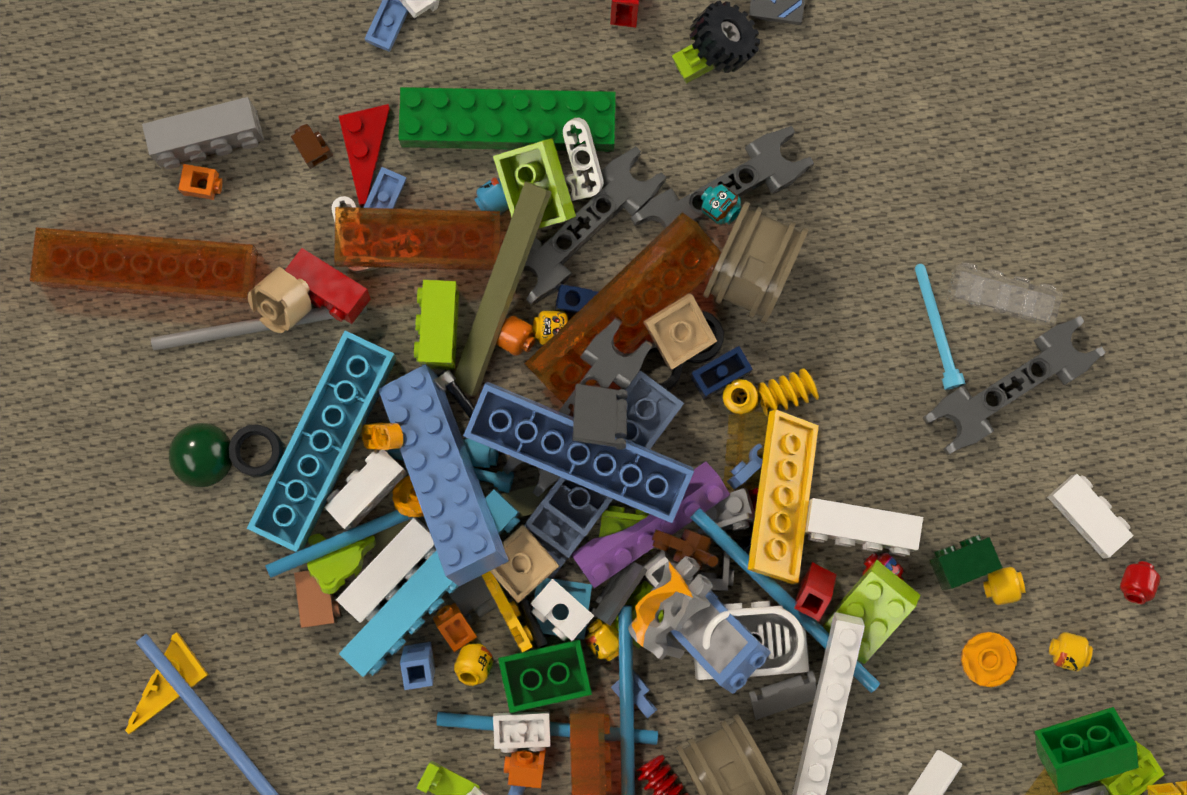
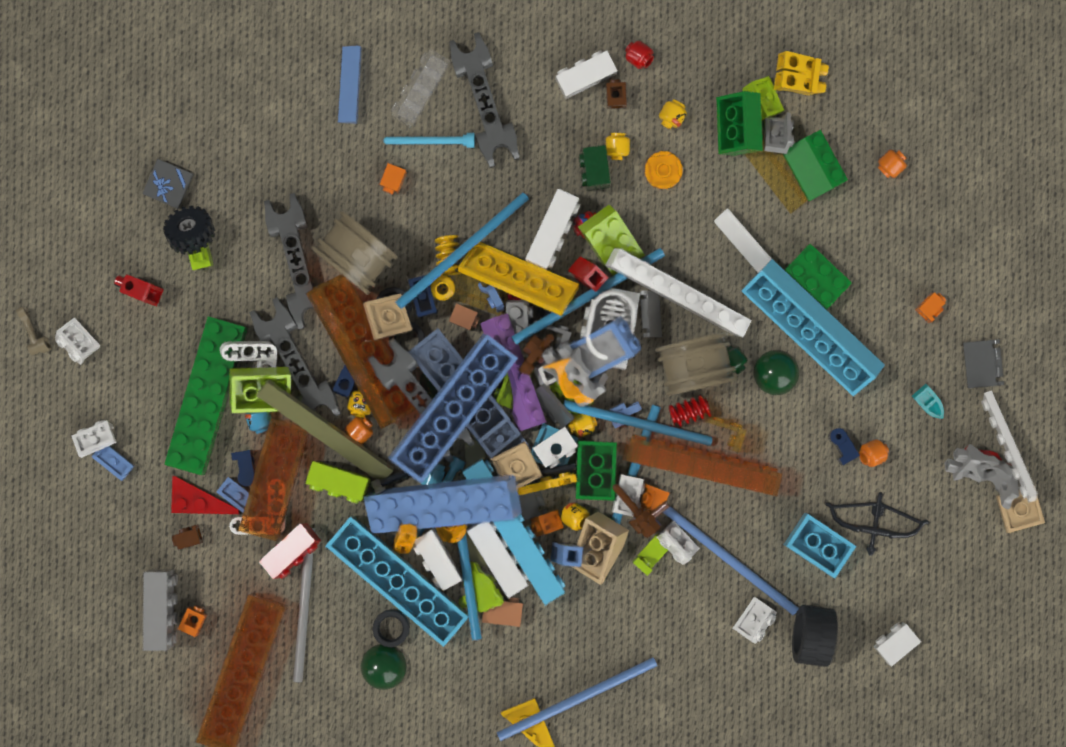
camera: 75 degrees left, 5 degrees up
tan brick [248,267,312,333] -> none
dark grey piece [572,384,628,450] -> none
teal head [701,184,742,225] -> none
none -> dark blue leg [231,450,257,486]
none -> medium blue slope [338,46,362,124]
none -> orange brick [380,163,407,195]
none -> dark azure piece [395,193,529,309]
none -> nougat brick [449,303,480,331]
none -> tan slope [571,512,629,585]
none -> reddish brown brick [606,79,627,109]
none -> reddish brown piece [613,484,670,538]

